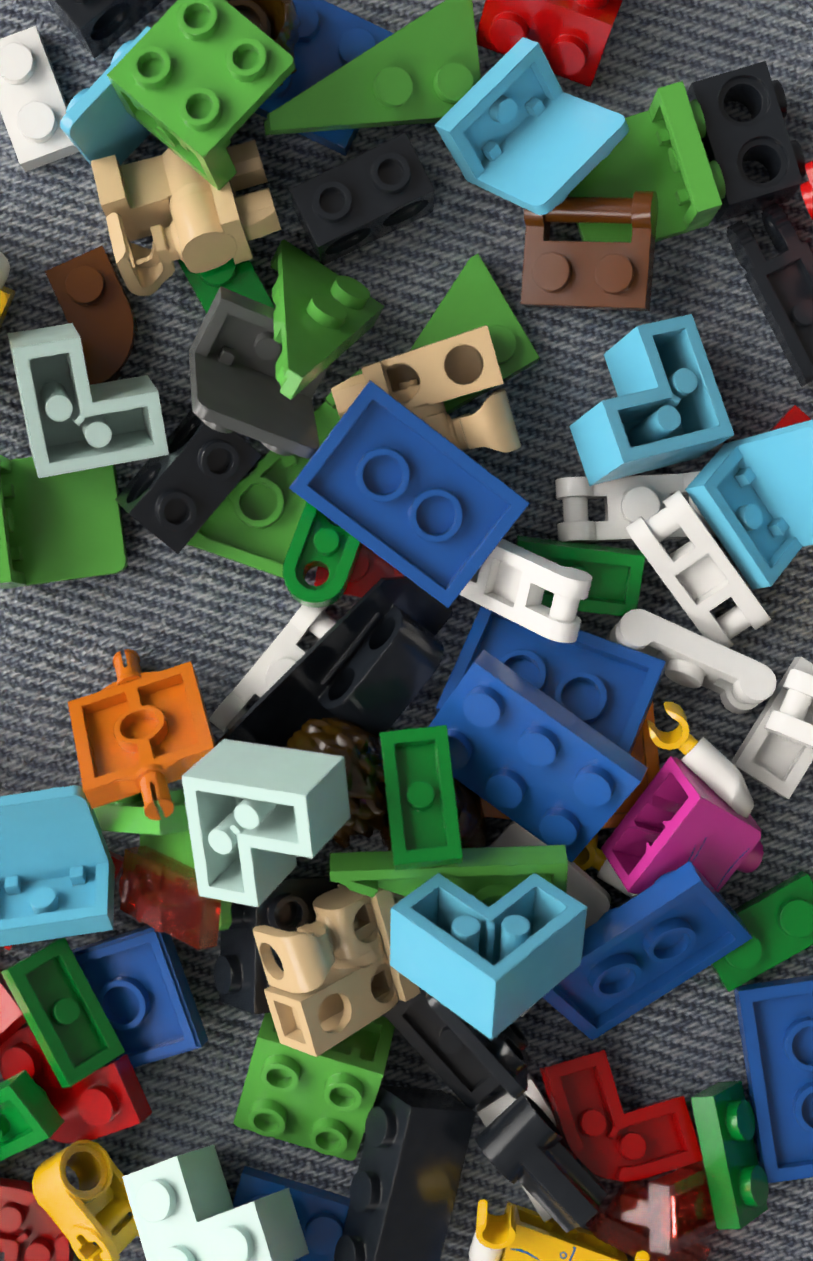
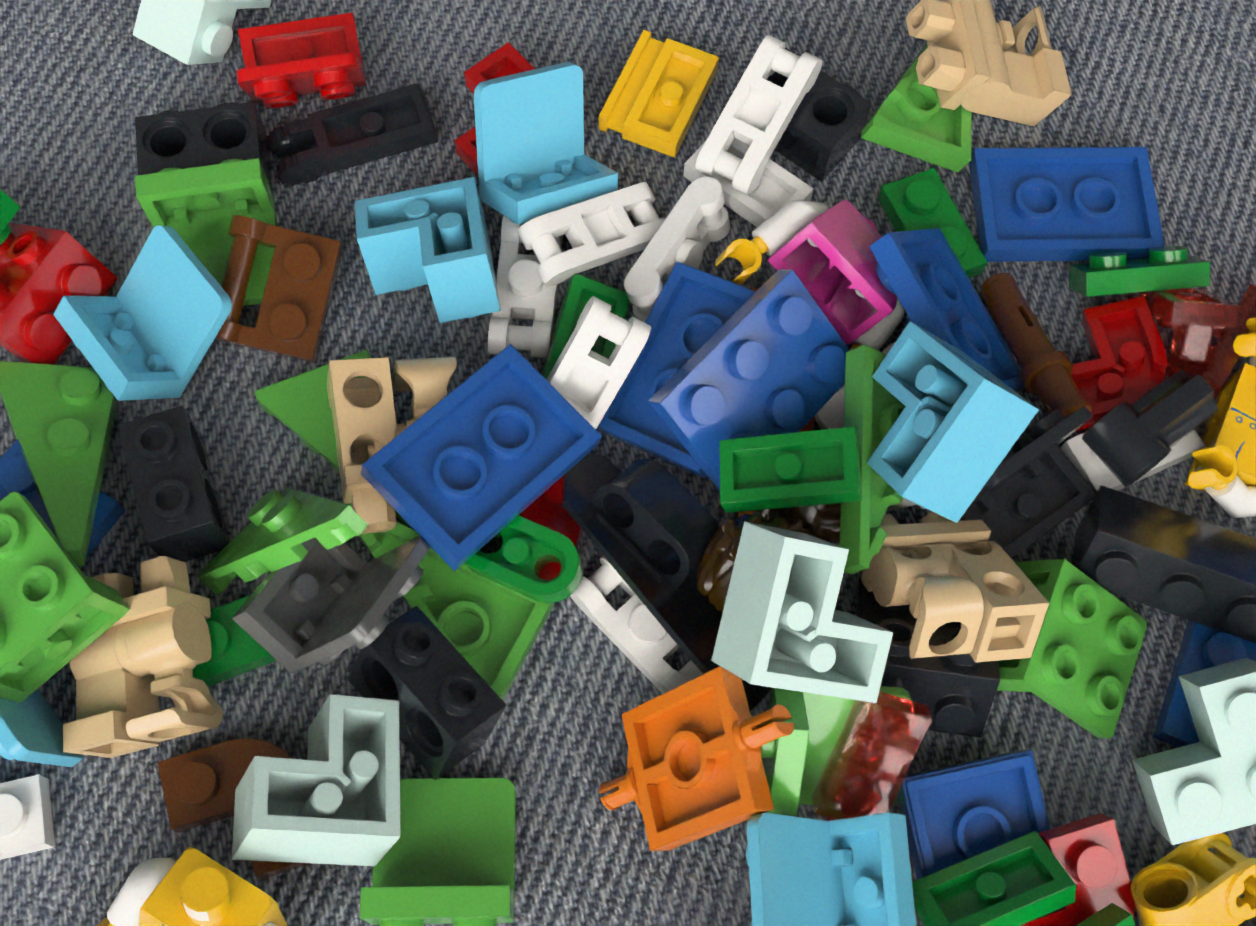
camera: 85 degrees left, 20 degrees down
none -> reddish brown pin [979,273,1092,427]

